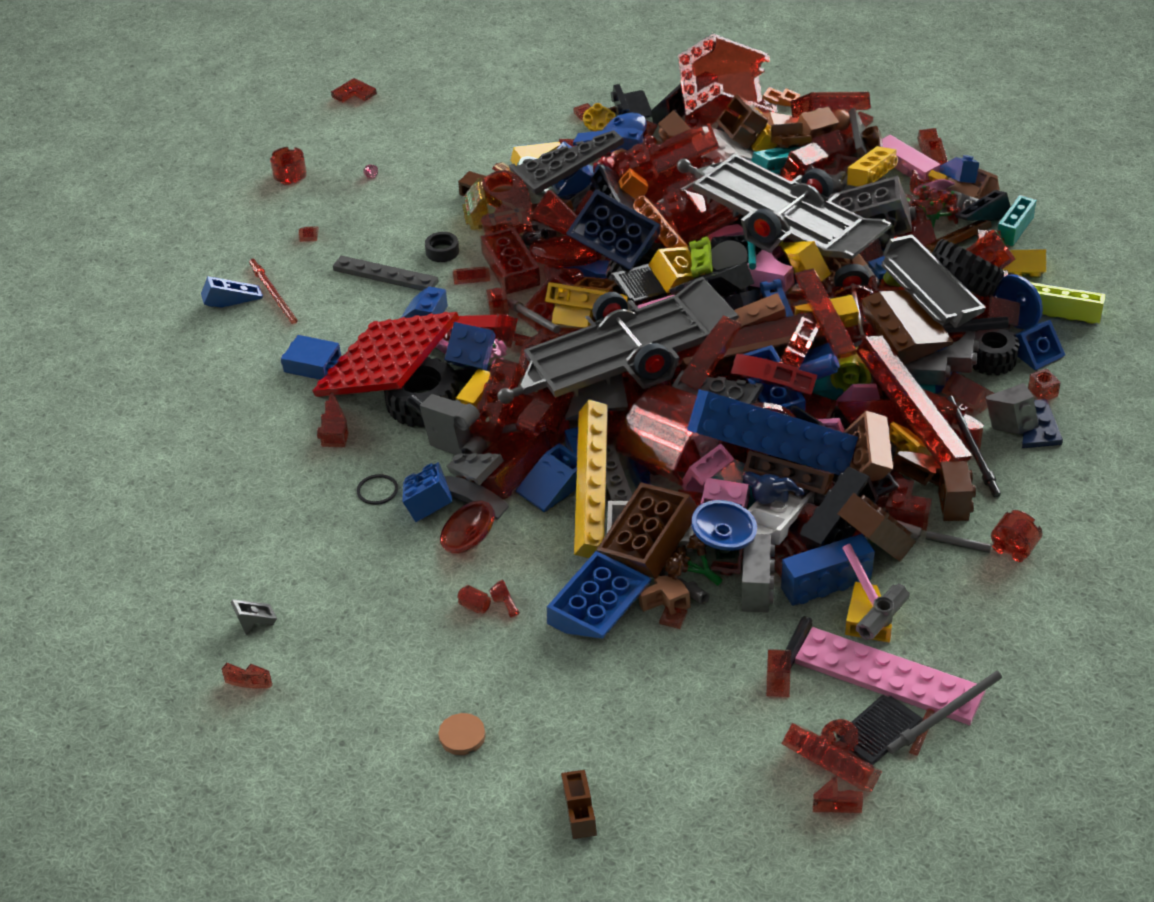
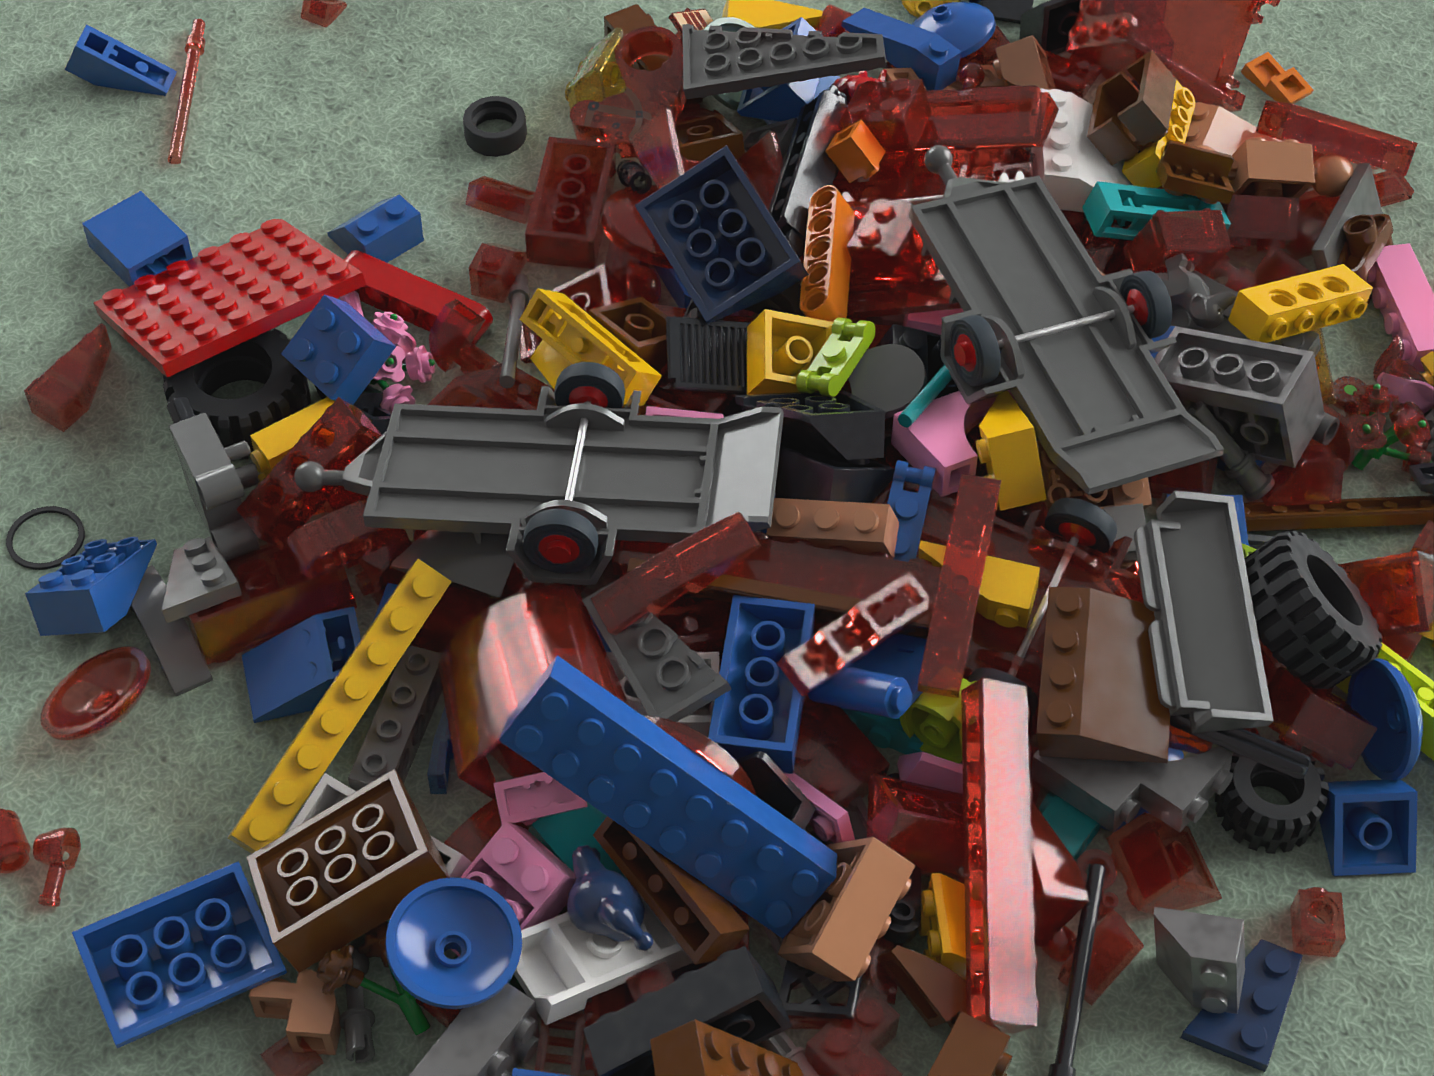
camera: 25 degrees right, 10 degrees up
dark grey plate [333,255,439,291] -> none
red slope [731,354,817,396] -> none

